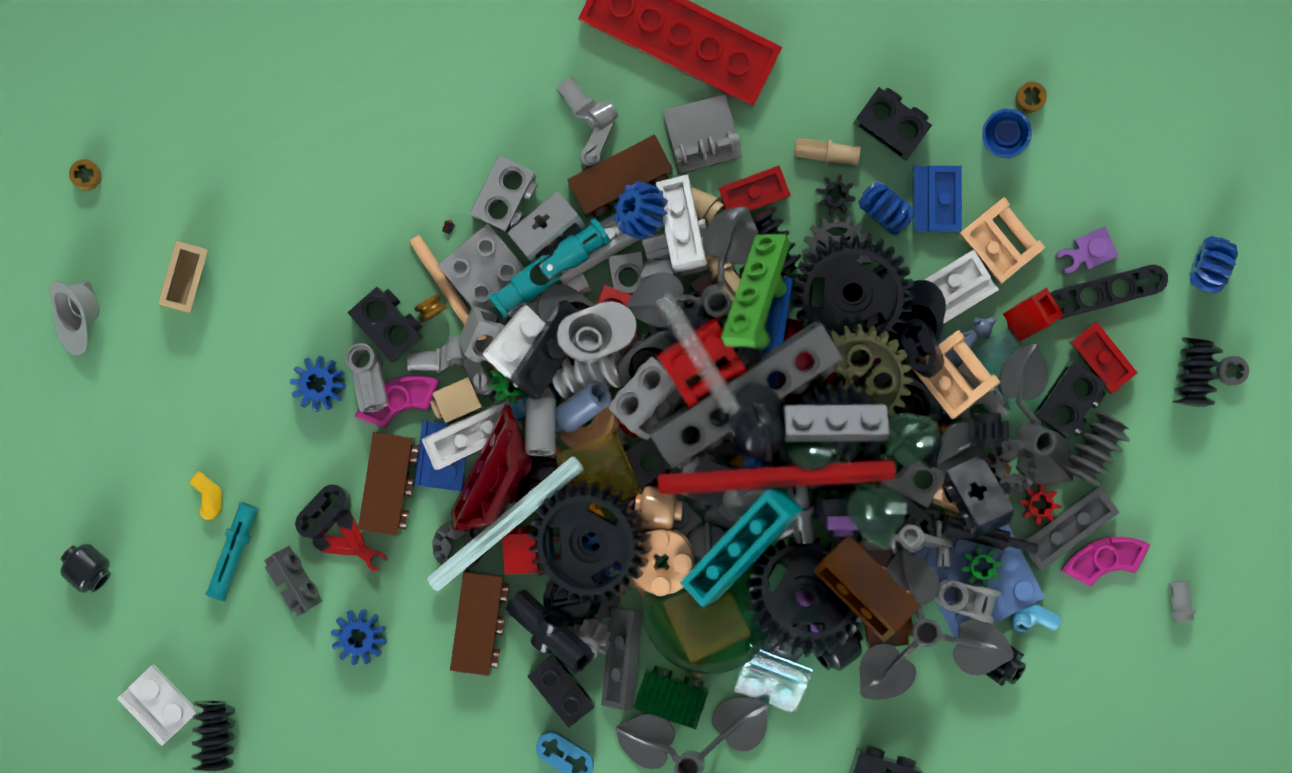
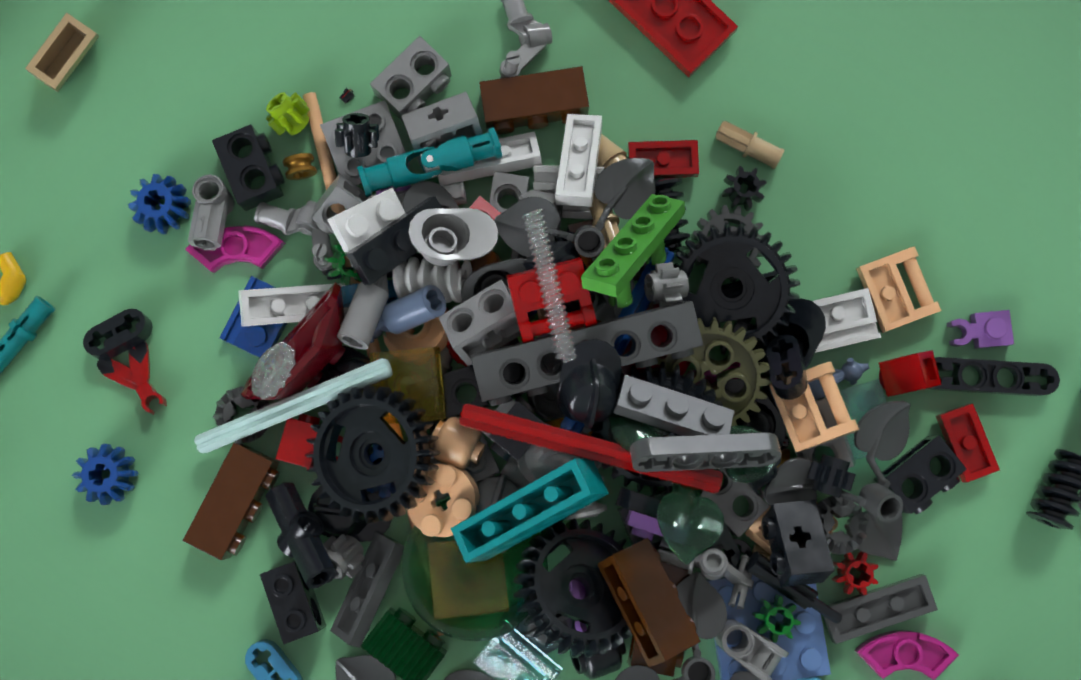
camera: 15 degrees right, 5 degrees down
dark grey hinge [264,545,323,617] -> none
reddish brown brick [358,432,420,536] -> none
tan brick [430,377,484,423] -> none
blue gear [613,181,668,239] -> none
light grey hinge [663,94,743,173] -> none
dark grey pin [787,486,816,544] -> none
black brick [853,87,932,161] -> none
blue gear [858,181,914,235] -> none
blue plate [913,166,962,232] -> none
blue hair [982,108,1032,159] -> none
pearl gold bush [1015,81,1047,113] -> none
dark grey piece [1064,411,1130,486] -> none
none -> clear gear [251,342,296,400]
none -> lime gear [266,92,310,136]
none -> black gear [334,113,379,158]
none -> dark grey beam [630,433,782,472]
none -> light grey gear [644,262,689,307]

